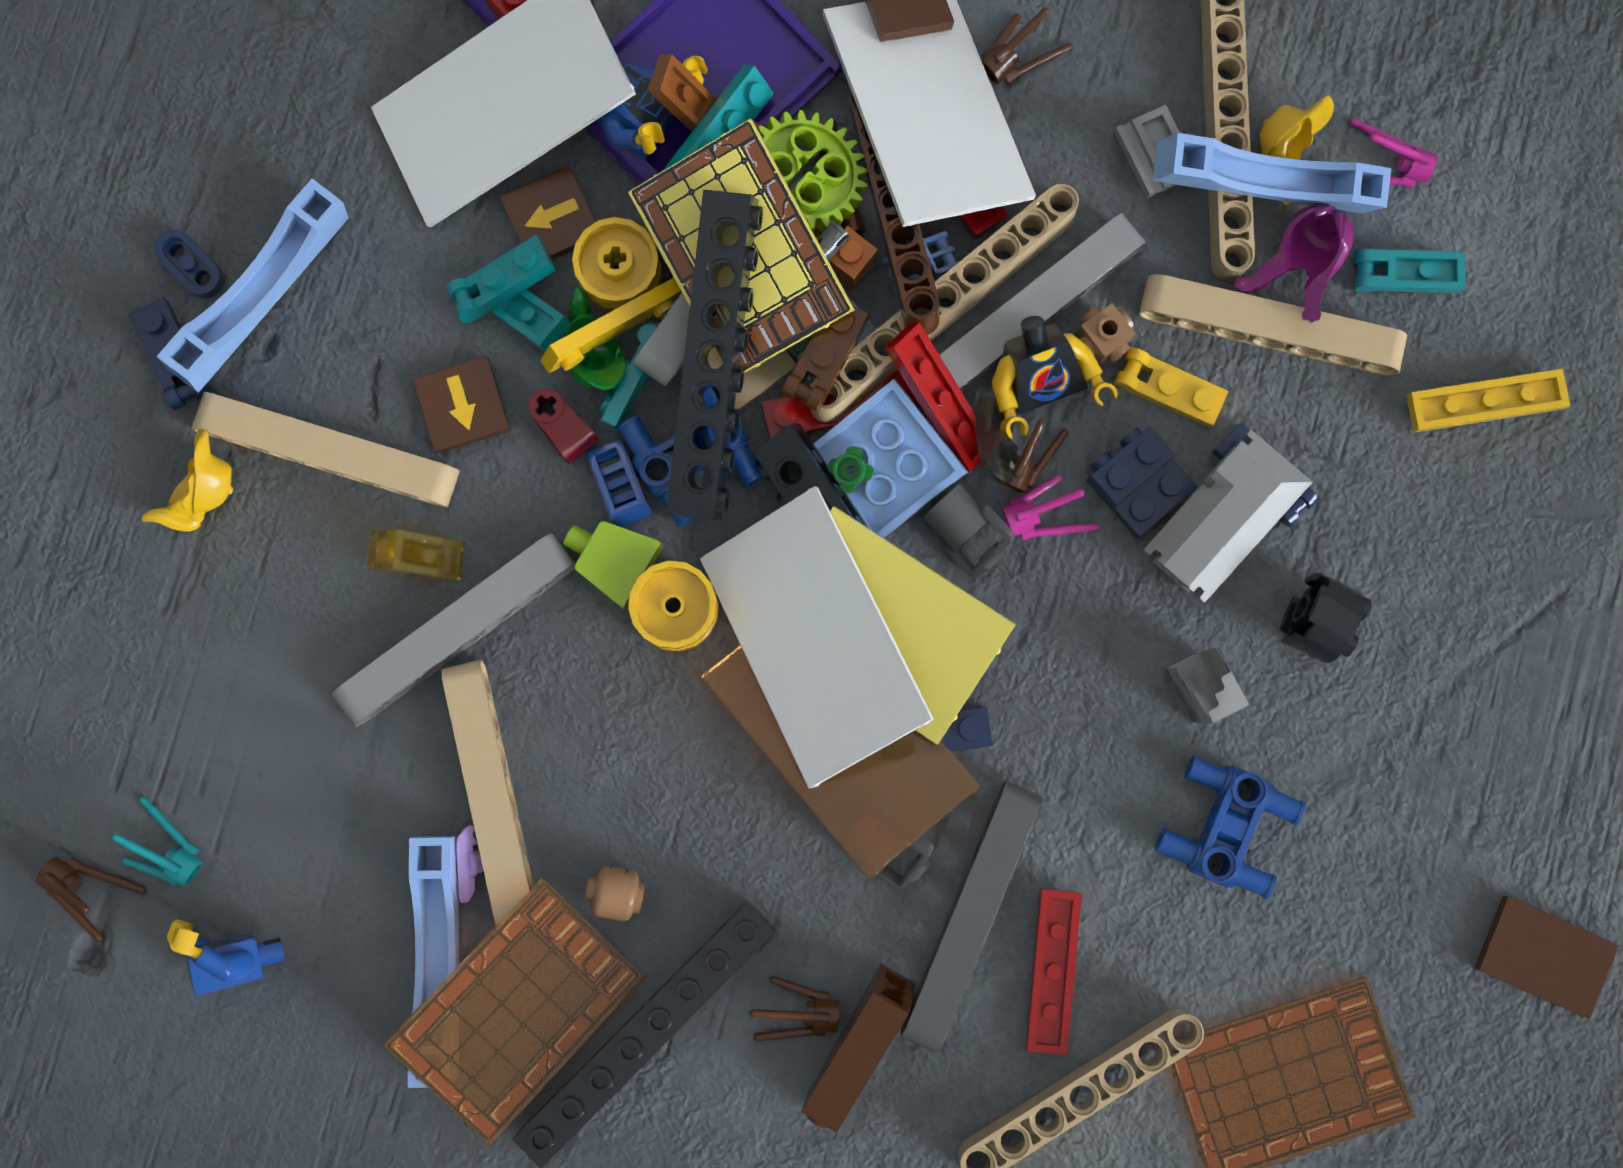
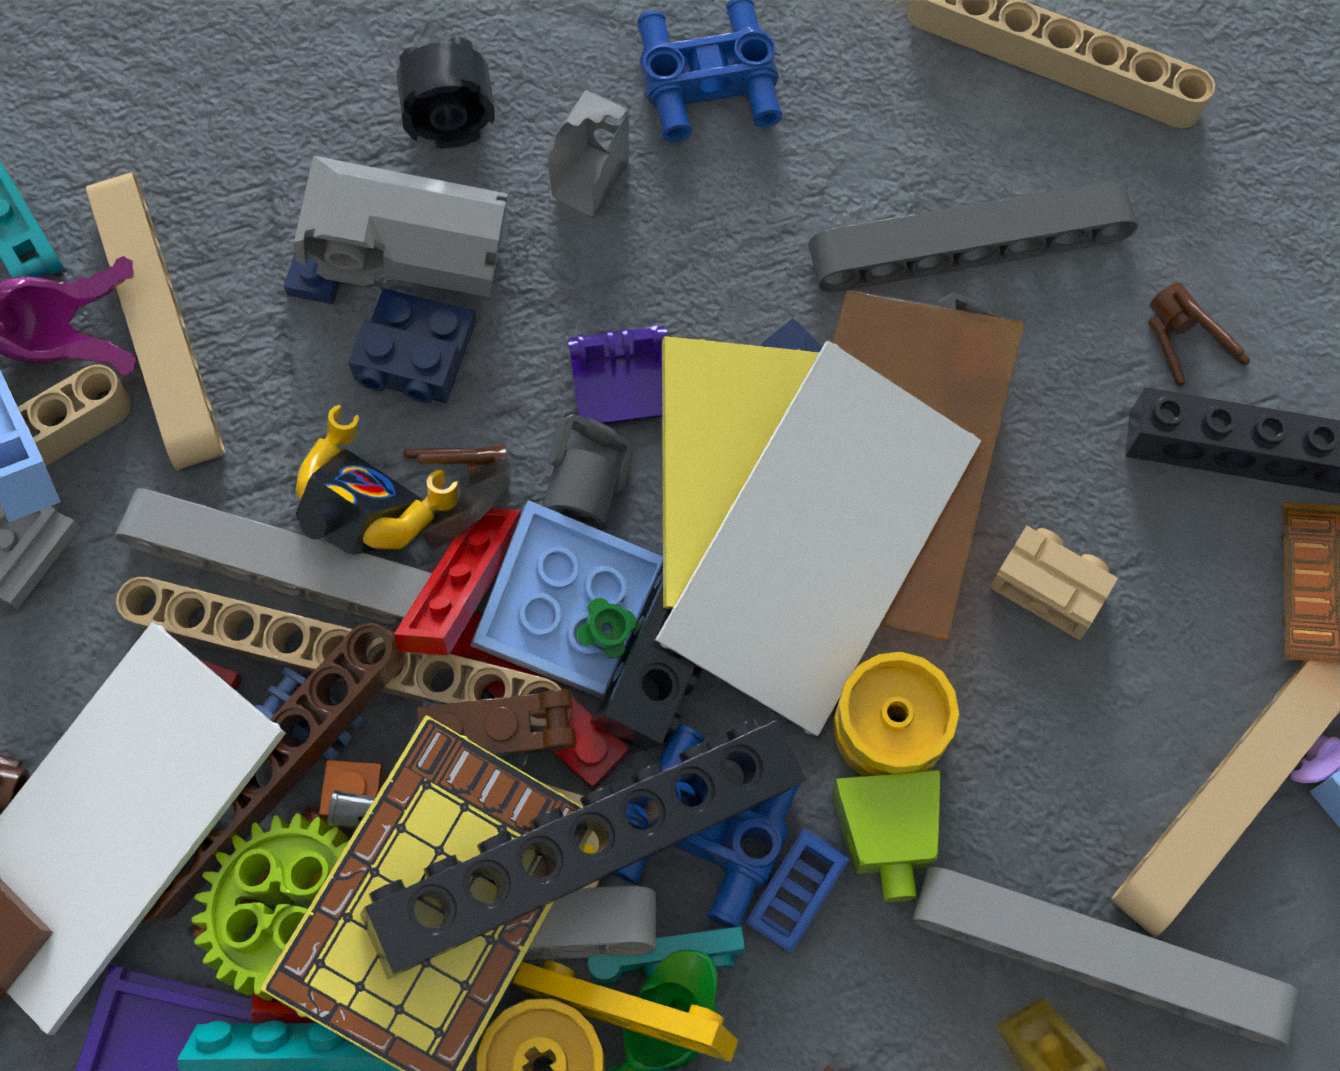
camera: 120 degrees left, 15 degrees down
dark red piece [528,388,599,464] -> none
medium nougat head [584,865,645,922] -> none
reddish brown slope [801,964,915,1133] -> none
dark pink plant [1002,475,1099,541] -> none
red plate [1025,888,1082,1056] -> none
medium nougat brick [1075,303,1136,365] -> none
yellow plate [1114,347,1229,428] -> none
yellow plate [1406,369,1570,433] -> none
none -> dark purple hinge [568,325,668,424]
none -> tan brick [990,526,1118,641]

